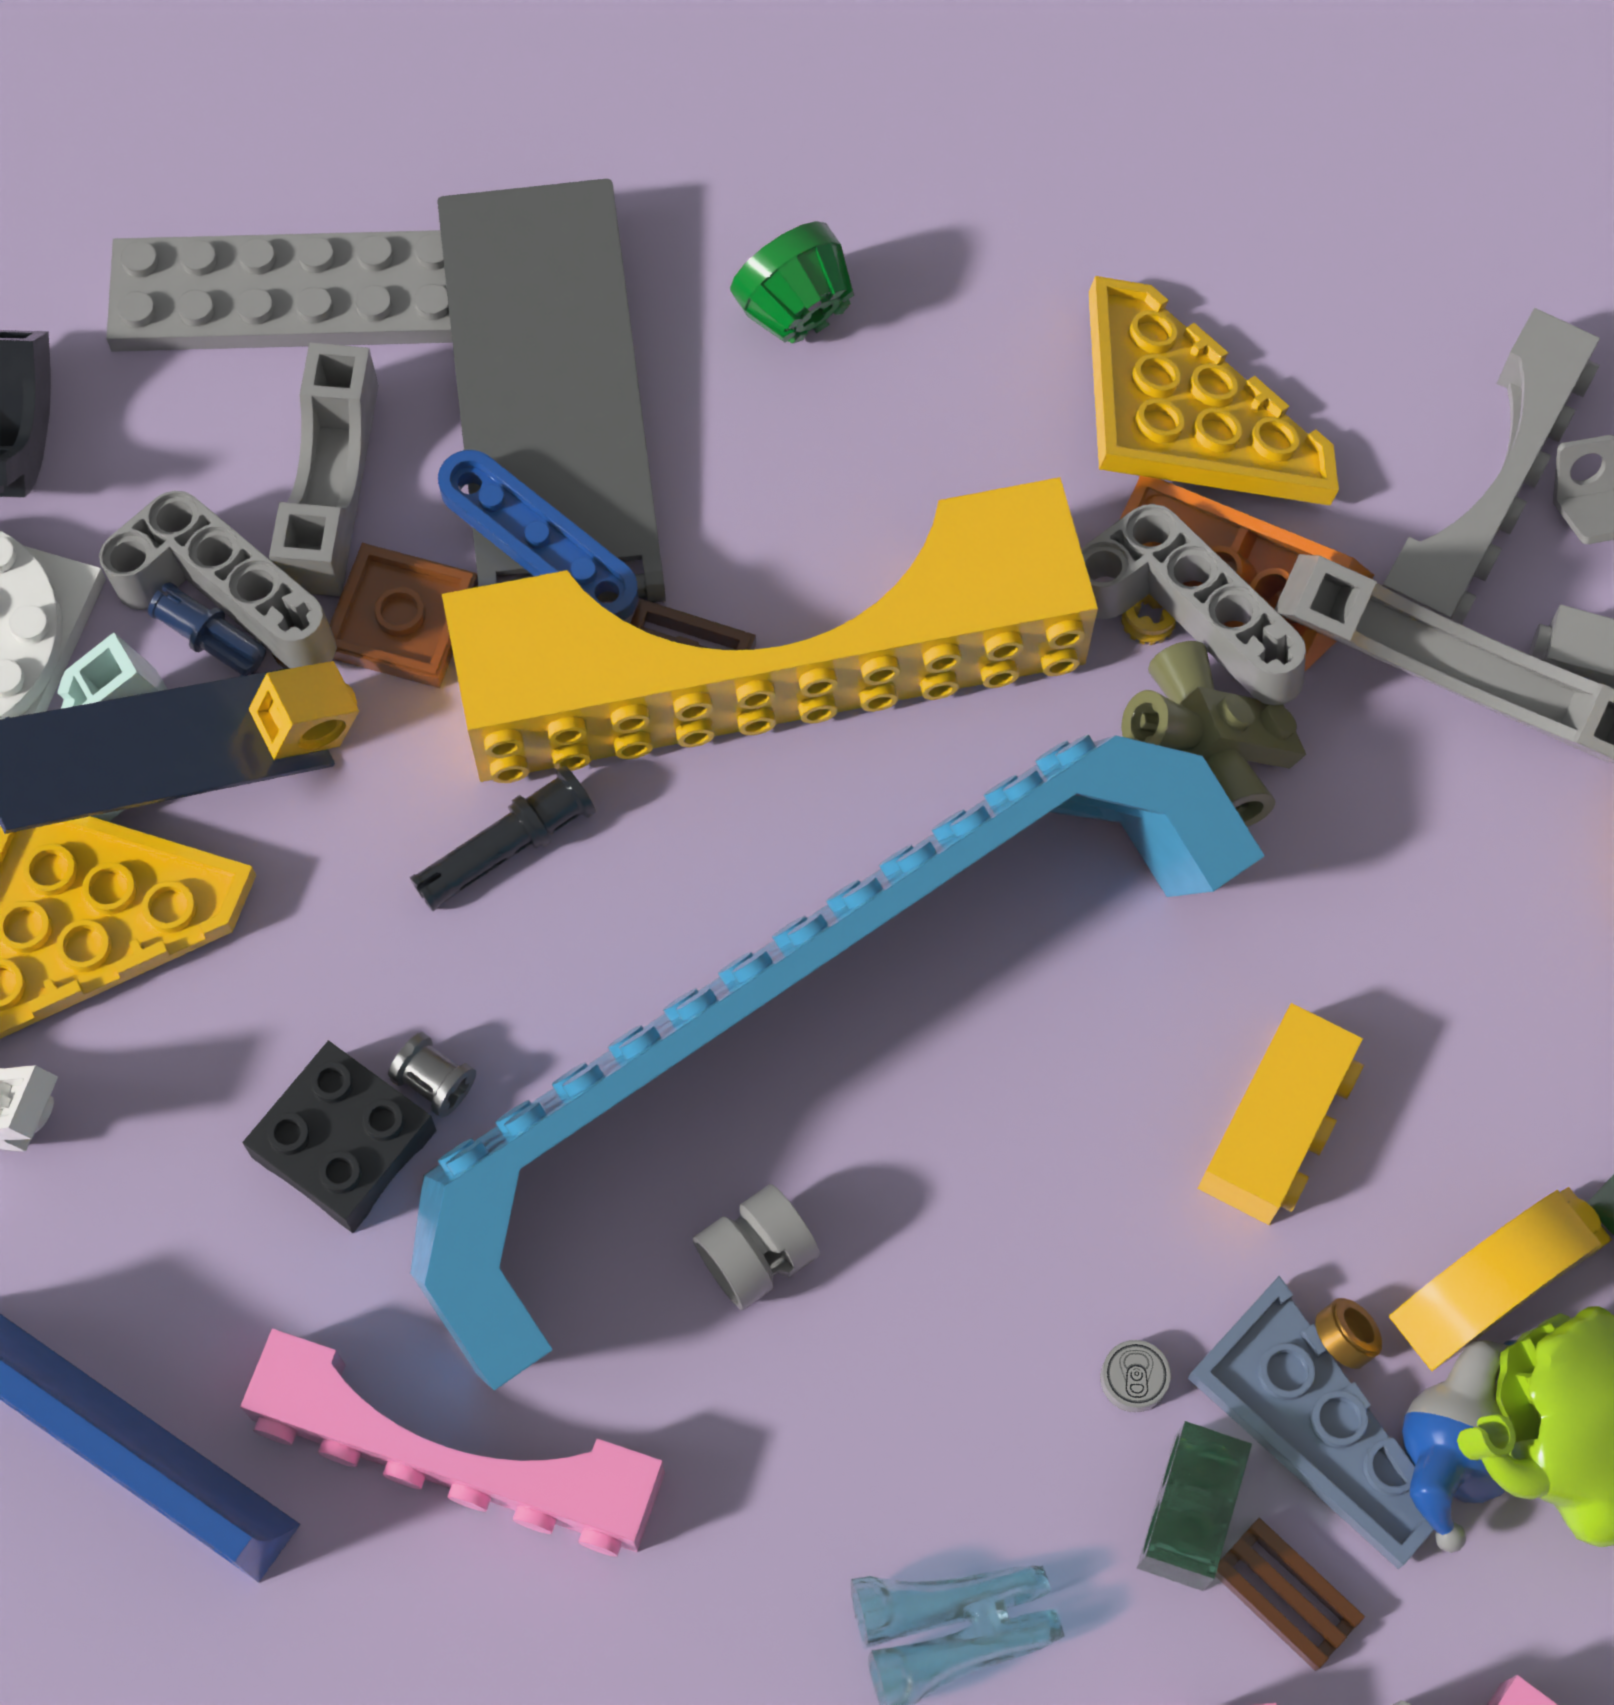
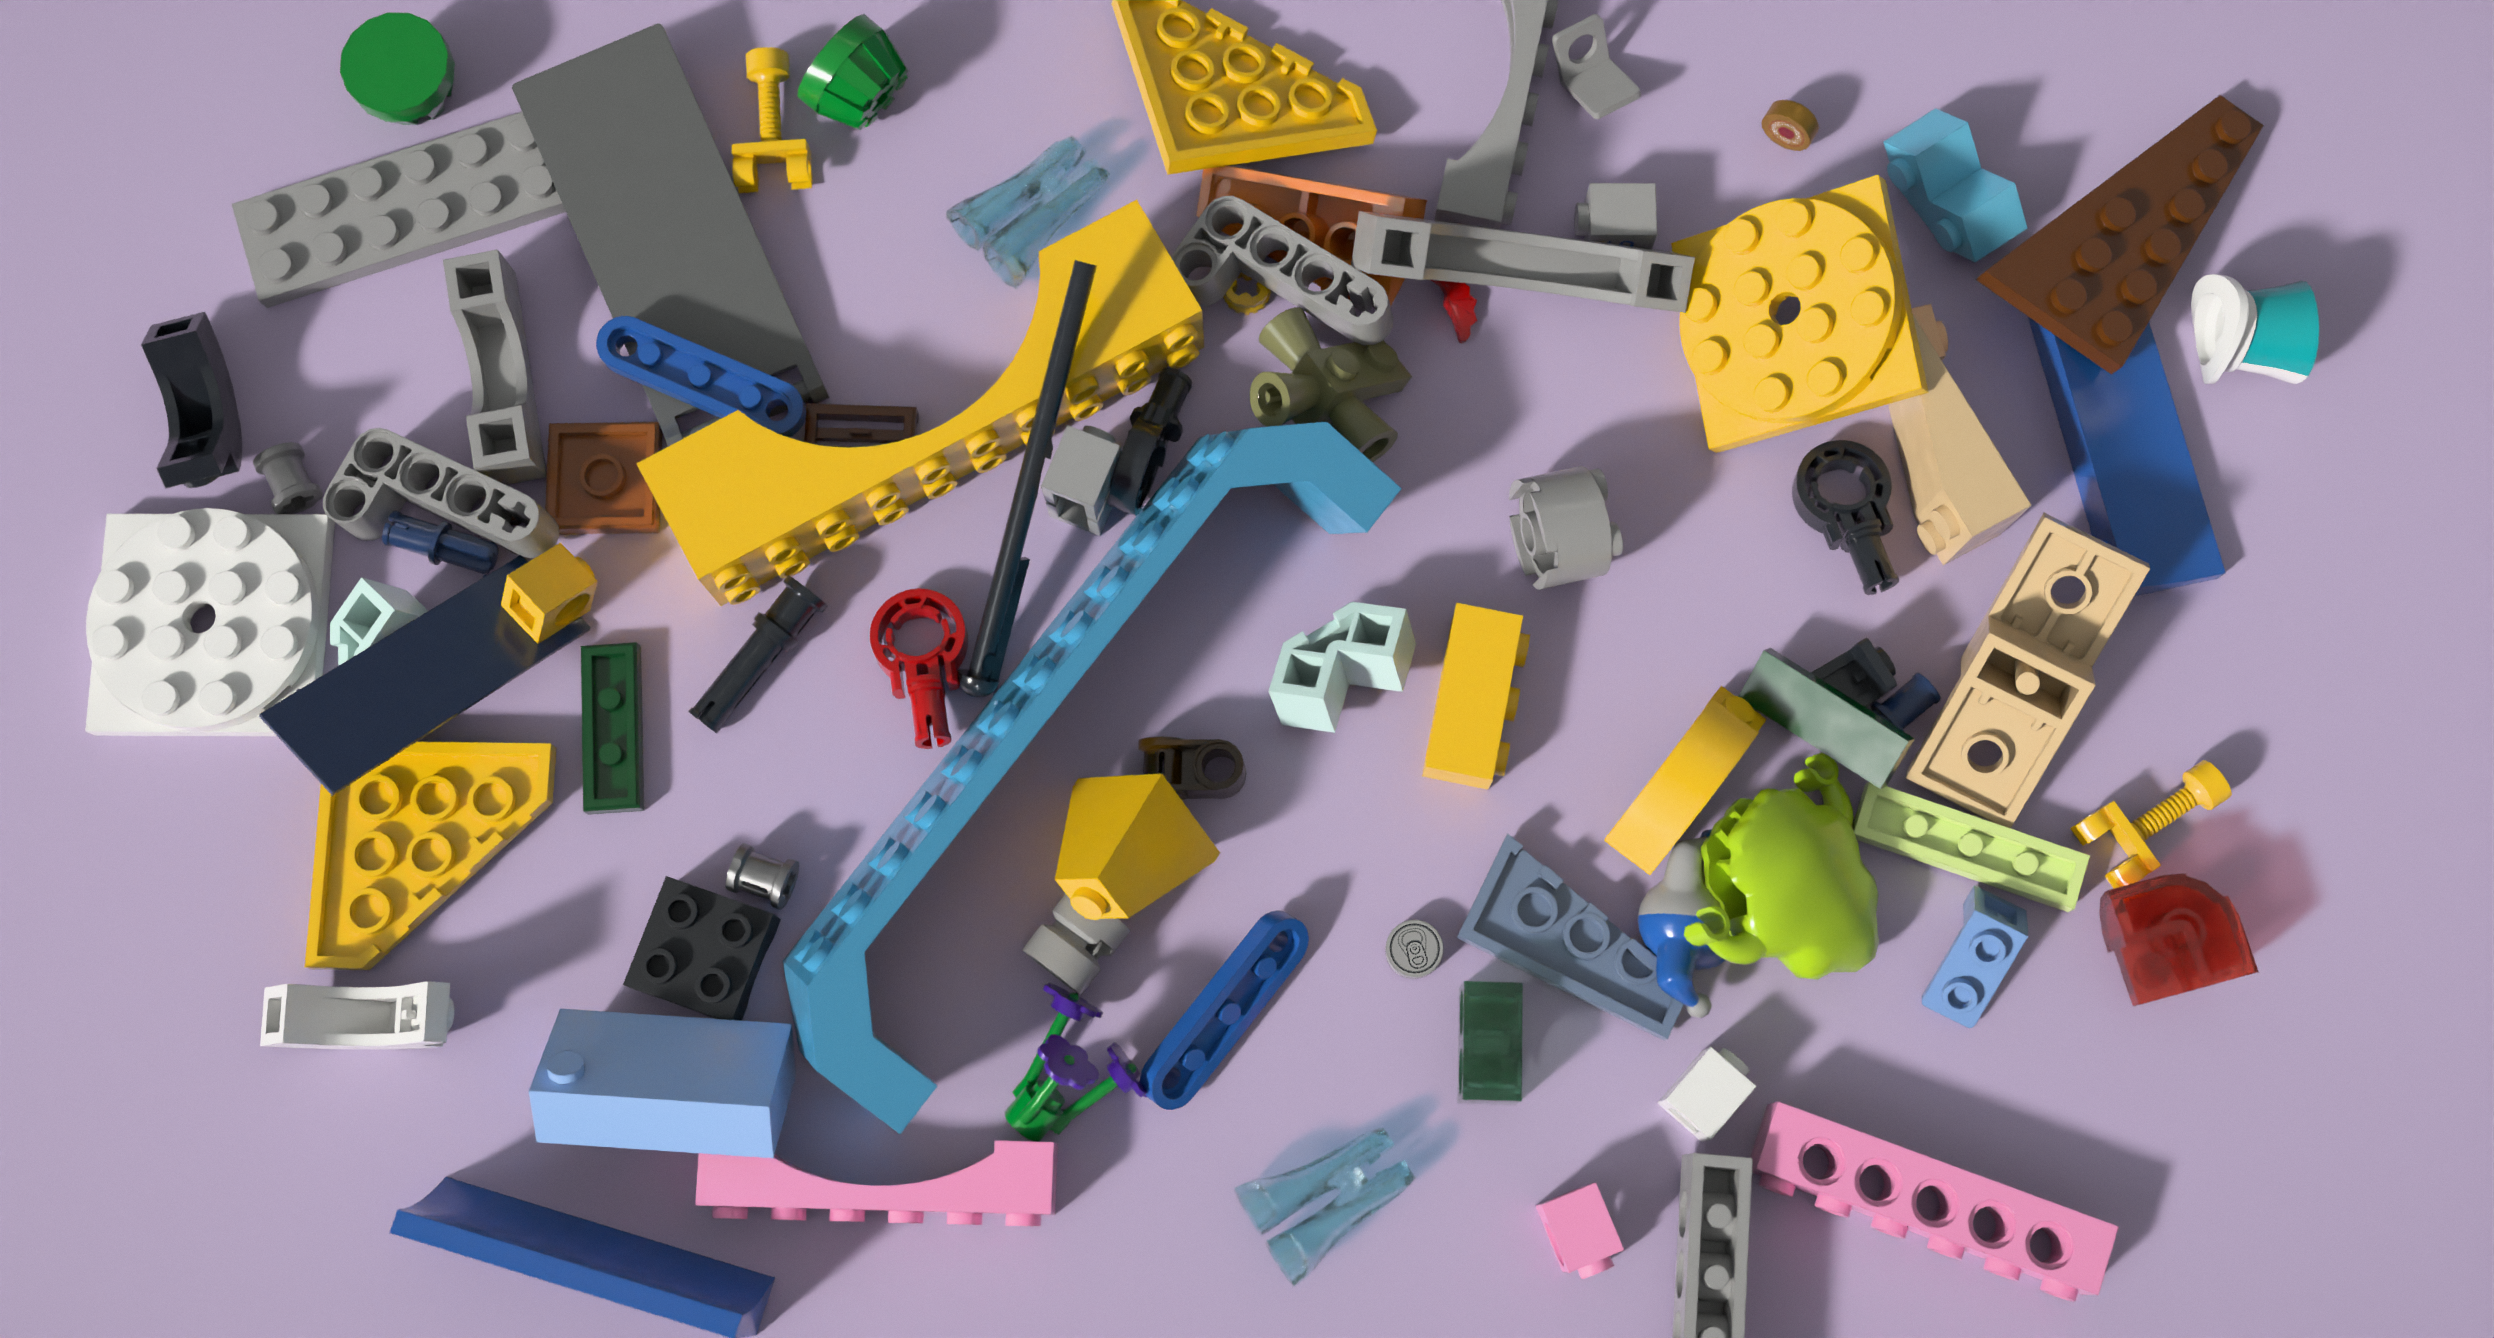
camera: 15 degrees left, 10 degrees up
reddish brown tile [1210,1517,1365,1671] -> none
pearl gold tile [1315,1298,1382,1369] -> none
none -> flat silver bush [253,442,323,514]
none -> green piece [340,12,455,125]
none -> light blue brick [529,1009,796,1158]
none -> dark green tile [581,642,644,815]
none -> yellow bar [731,47,813,193]
none -> red pin [870,588,968,749]
none -> clear light blue piece [946,136,1110,289]
none -> black bar [958,260,1097,697]
none -> plant [1004,983,1147,1142]
none -> light grey piece [1041,425,1121,536]
none -> yellow slope [1055,774,1220,920]
none -> black pin [1108,368,1192,516]
none -> dark brown piece [1138,736,1247,800]
none -> blue plate [1140,910,1309,1110]
none -> light aqua brick [1269,602,1416,733]
none -> red piece [1431,280,1478,343]
none -> light grey brick [1509,466,1623,590]
none -> white brick [1657,1047,1756,1142]

